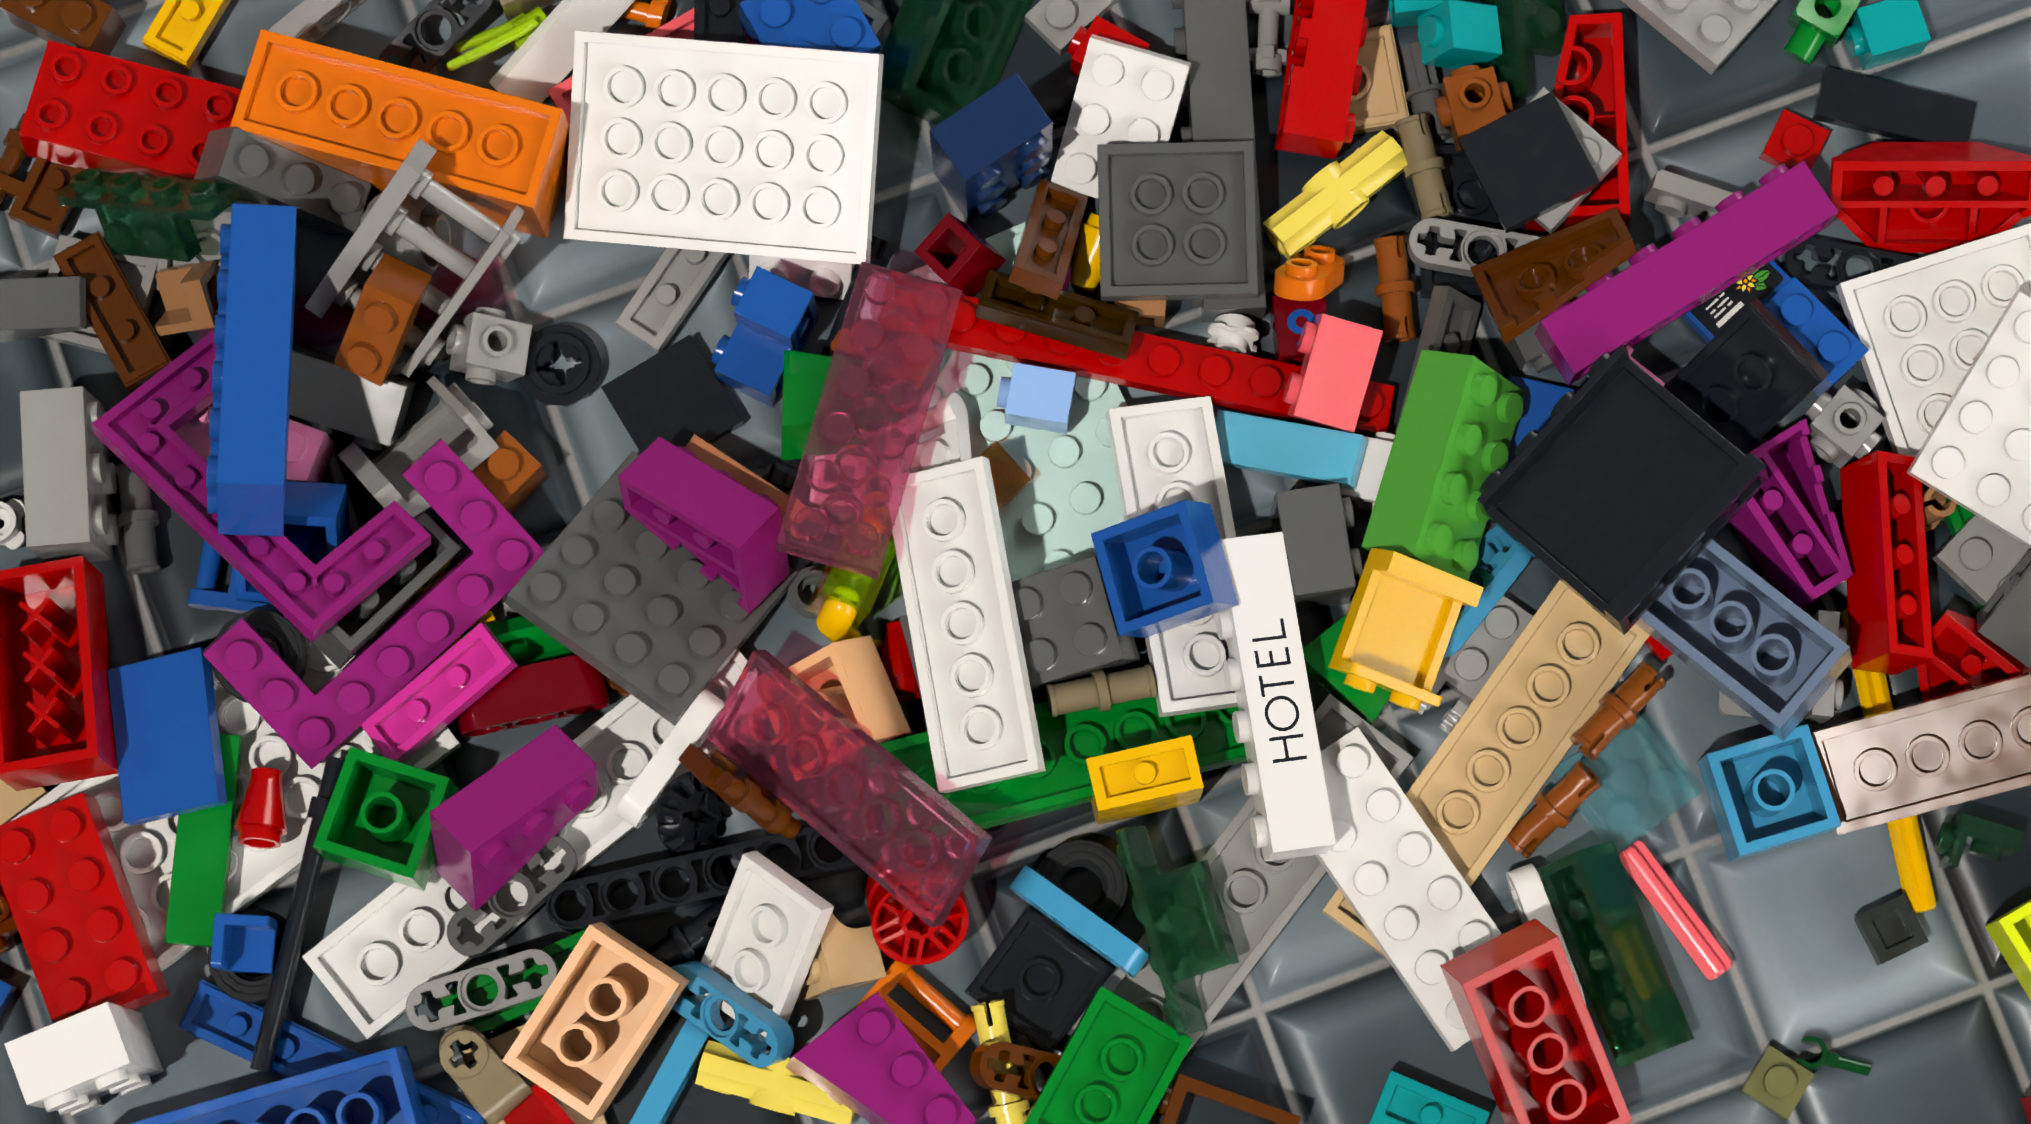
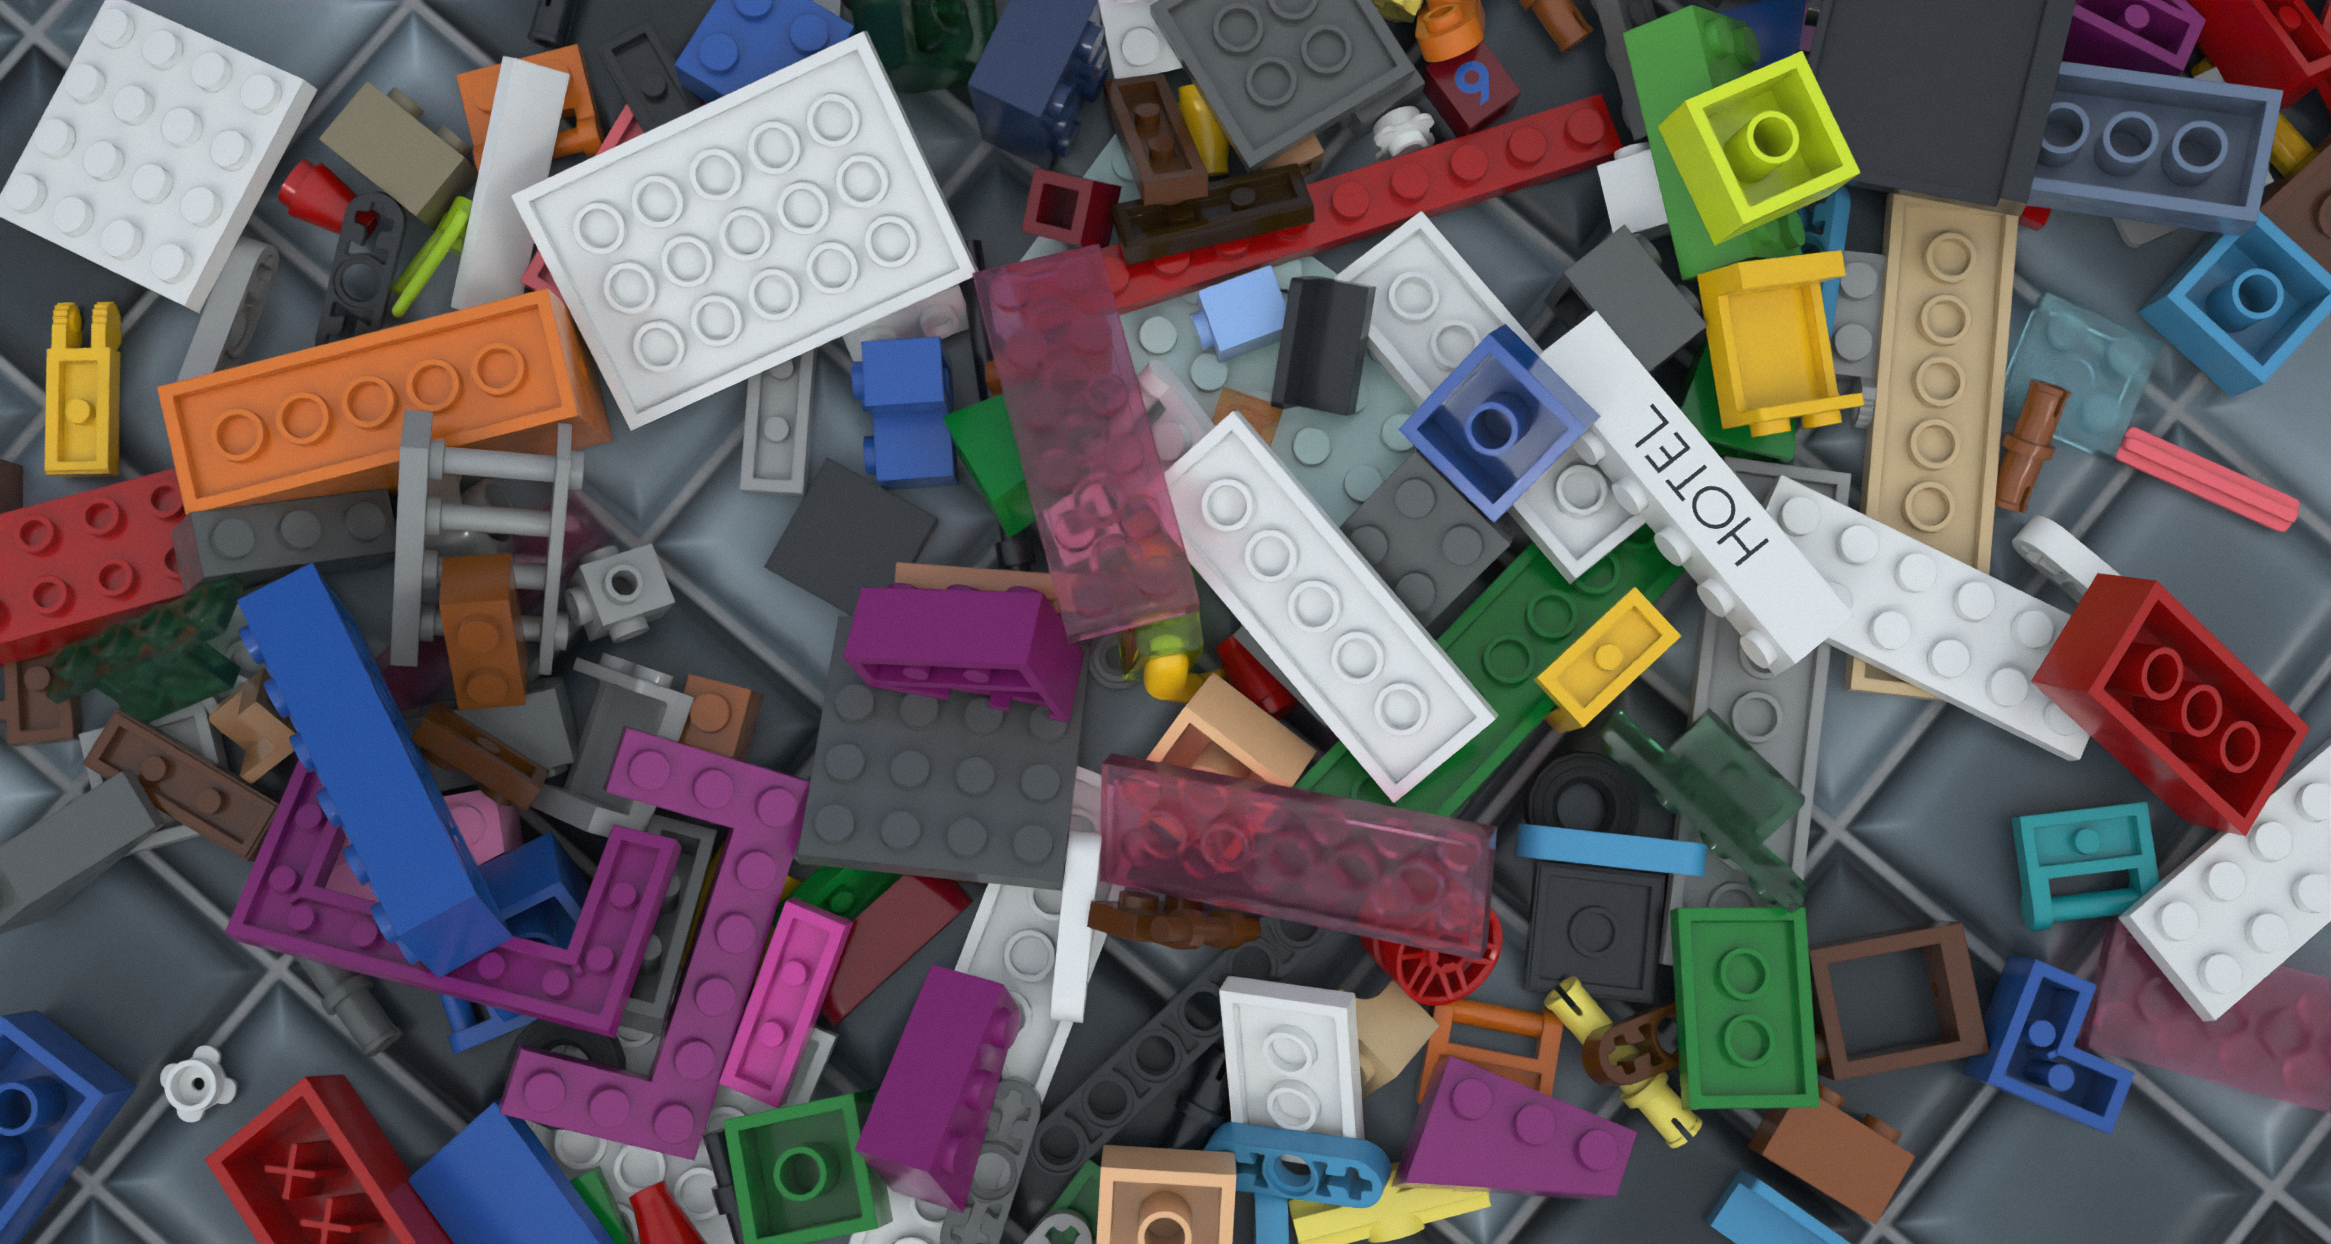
camera: 30 degrees left, 5 degrees up
light grey brick [20,386,120,562] -> none
black gear [520,325,601,407] -> none
black gear [656,771,727,855] -> none
dark tan pin [1045,664,1157,718] -> none
medium azure tile [1215,409,1368,490] -> none
coral brick [1283,313,1383,432] -> none
clear green brick [1537,840,1694,1068] -> none
dark orange pin [1570,662,1666,761] -> none
none -> reddish brown plate [410,700,549,811]
none -> black panel [1271,276,1376,416]
none -> neon yellow brick [1658,51,1861,246]

